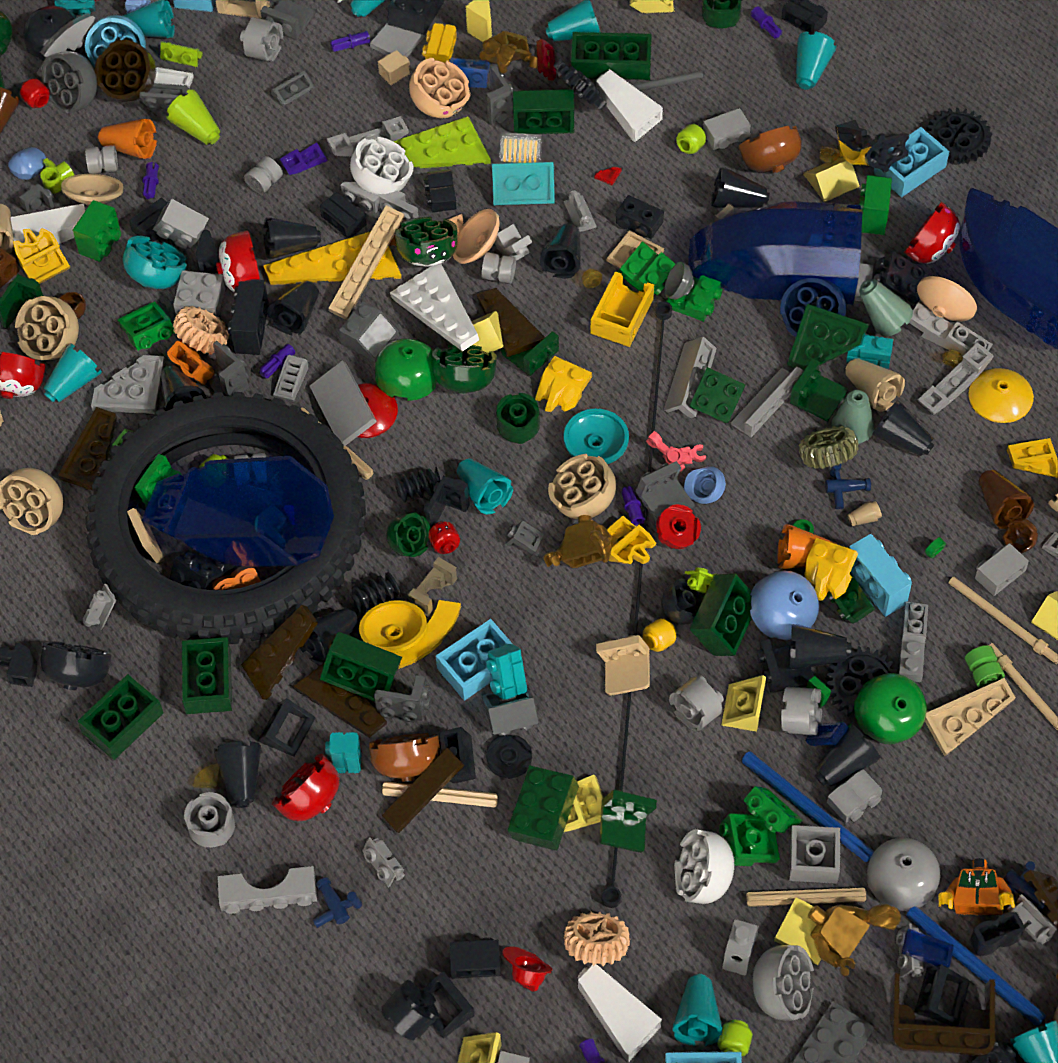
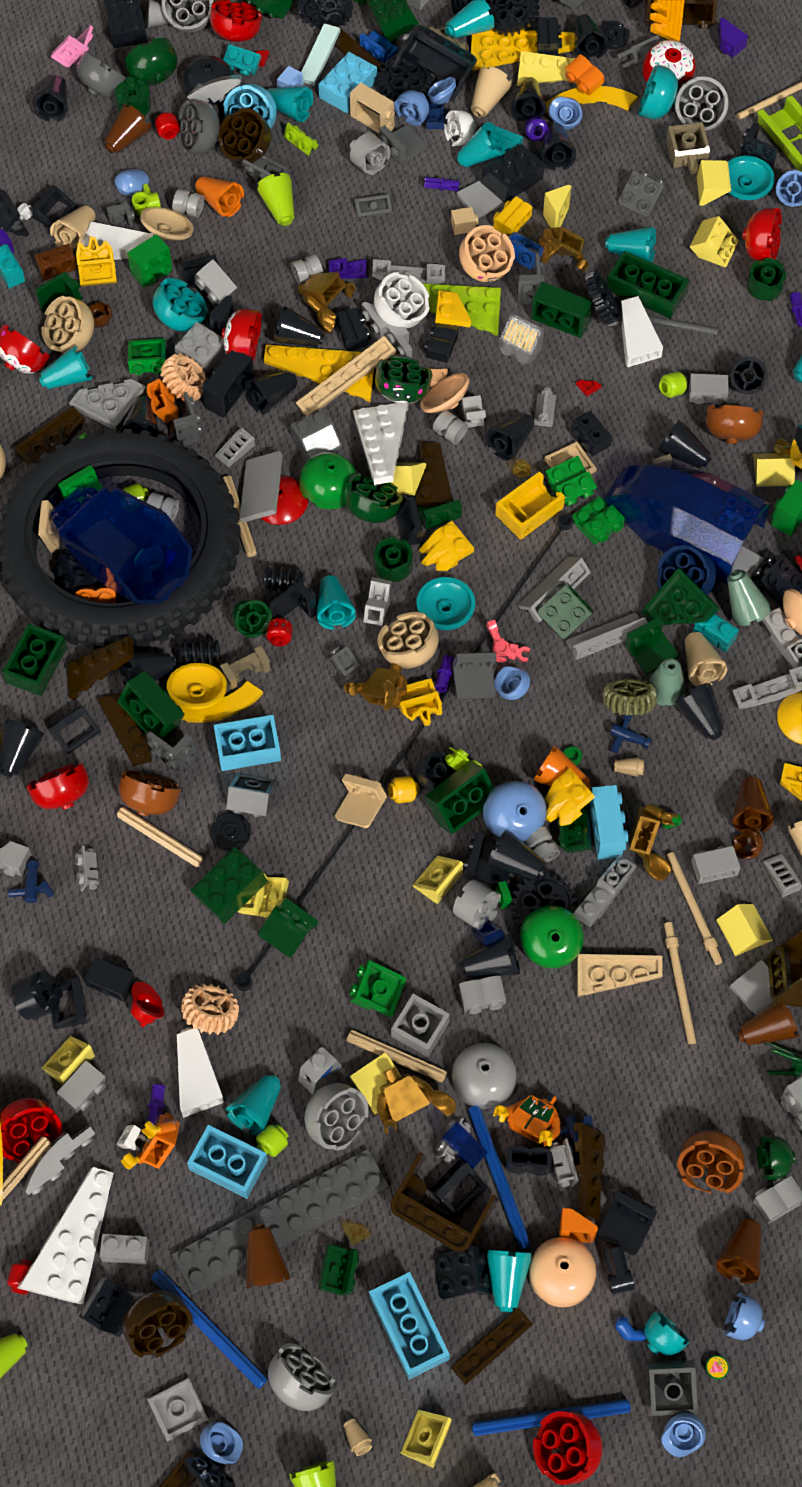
camera: 25 degrees right, 5 degrees up
dark purple axle [142,162,159,199] -> none
white tile [154,67,194,88] -> none
dark purple axle [259,344,295,379] -> none
teal brick [325,733,362,773] -> none
dark brown tile [382,748,465,833] -> none
black brick [439,727,476,783] -> none
teal brick [486,644,528,700] -> none
teal plate [492,162,555,205] -> none
dark red tile [536,39,556,80] -> none
red plate [656,504,701,549] -> none
dark grey piece [664,262,694,300] -> none
light grey brick [669,675,724,731] -> none
white cylinder [674,829,734,904] -> none
blue axle [742,751,874,862] -> none
green plate [743,786,803,833] -> none
clear yellow plate [942,350,963,368] -> none
bright green wheel [965,645,1005,688] -> none
none -> pearl gold torso [298,272,355,334]
none -> light grey brick [363,577,392,626]
none -> black tile [397,496,423,545]
none -> yellow wing [435,290,471,327]
none -> light grey wheel [524,827,560,862]
none -> pearl gold torso [629,804,678,881]
none -> black cylinder [730,357,768,394]

